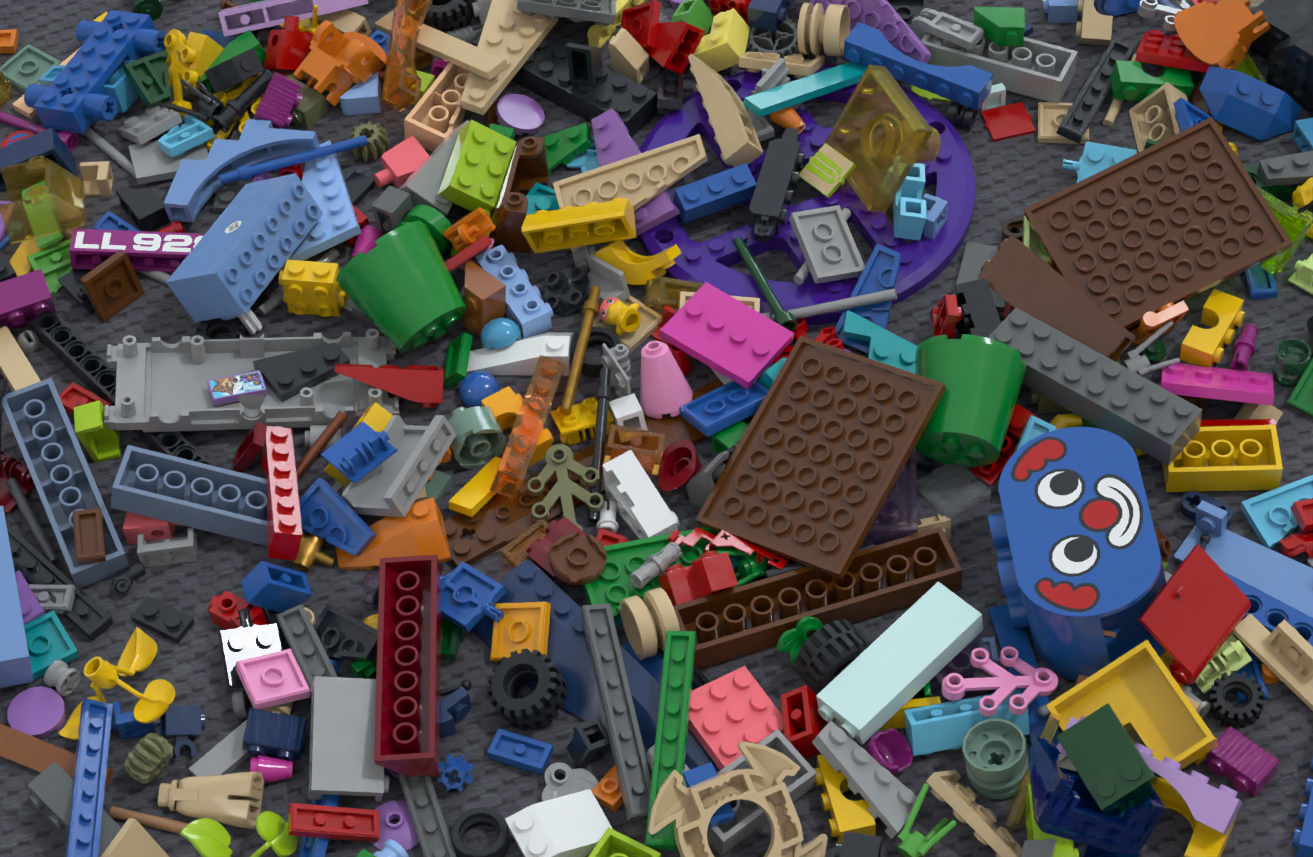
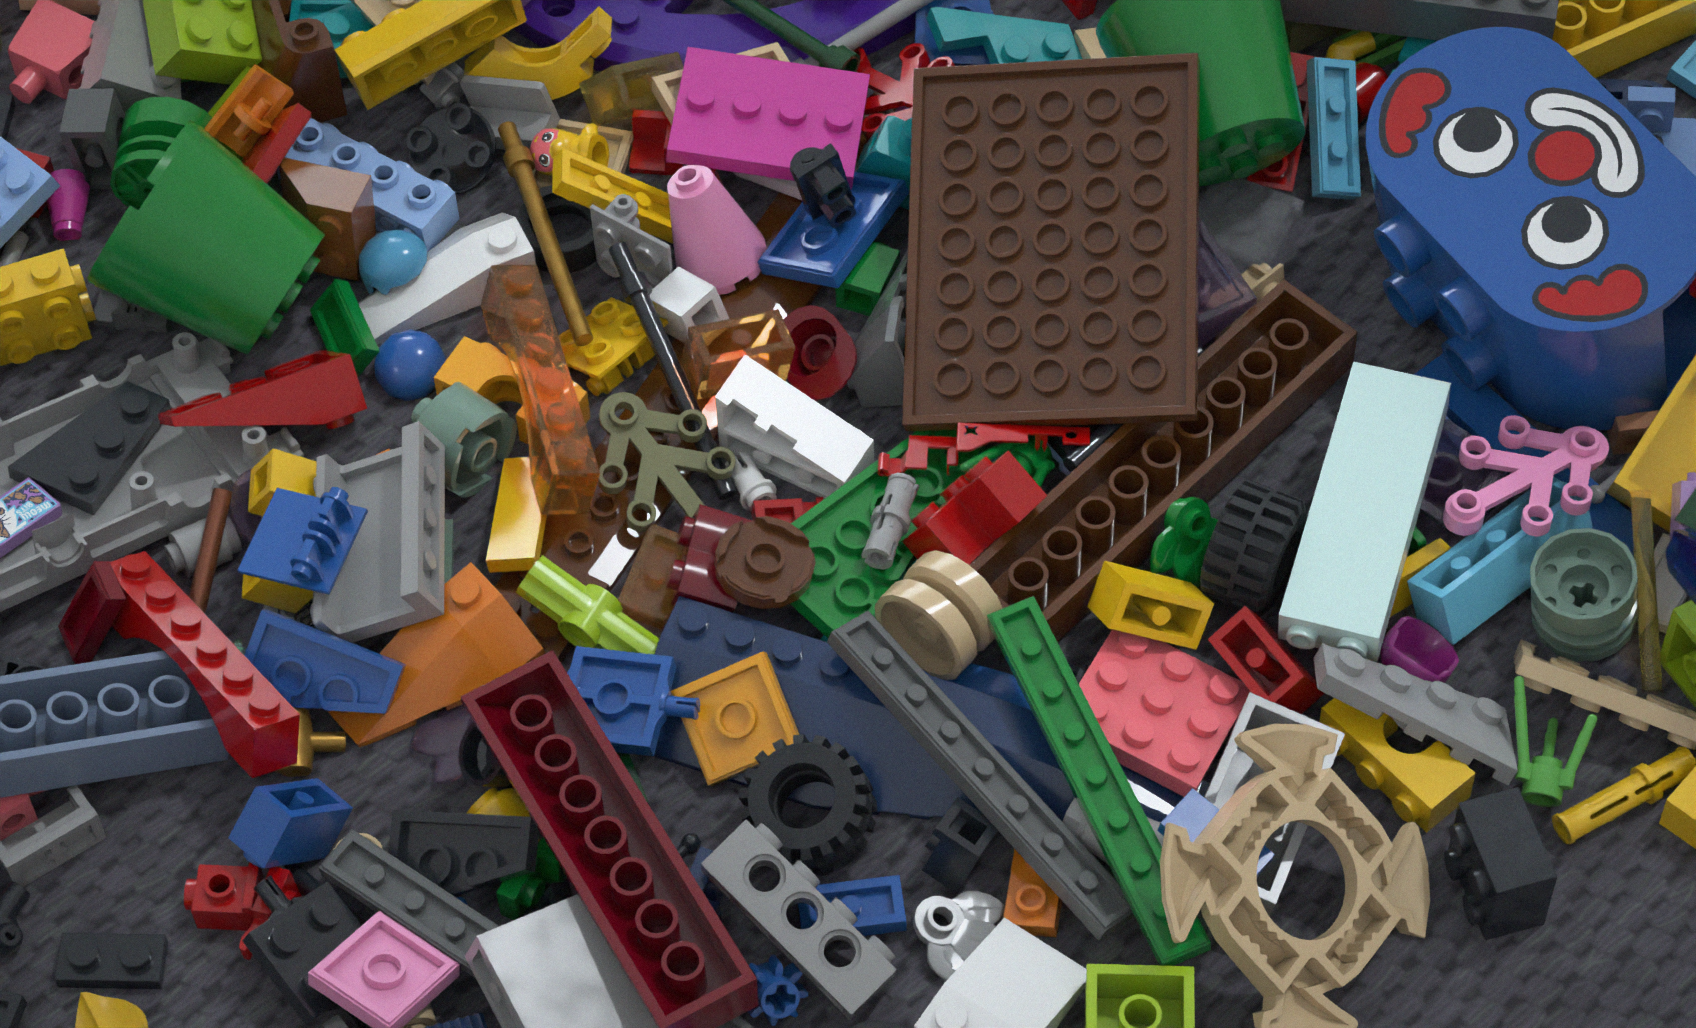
camera: 30 degrees left, 5 degrees up
none -> lime piece [515,555,659,654]
none -> yellow plate [552,148,673,244]
none -> light grey brick [701,820,897,1020]
none -> black hips [790,143,856,228]
none -> yellow brick [1087,561,1214,650]

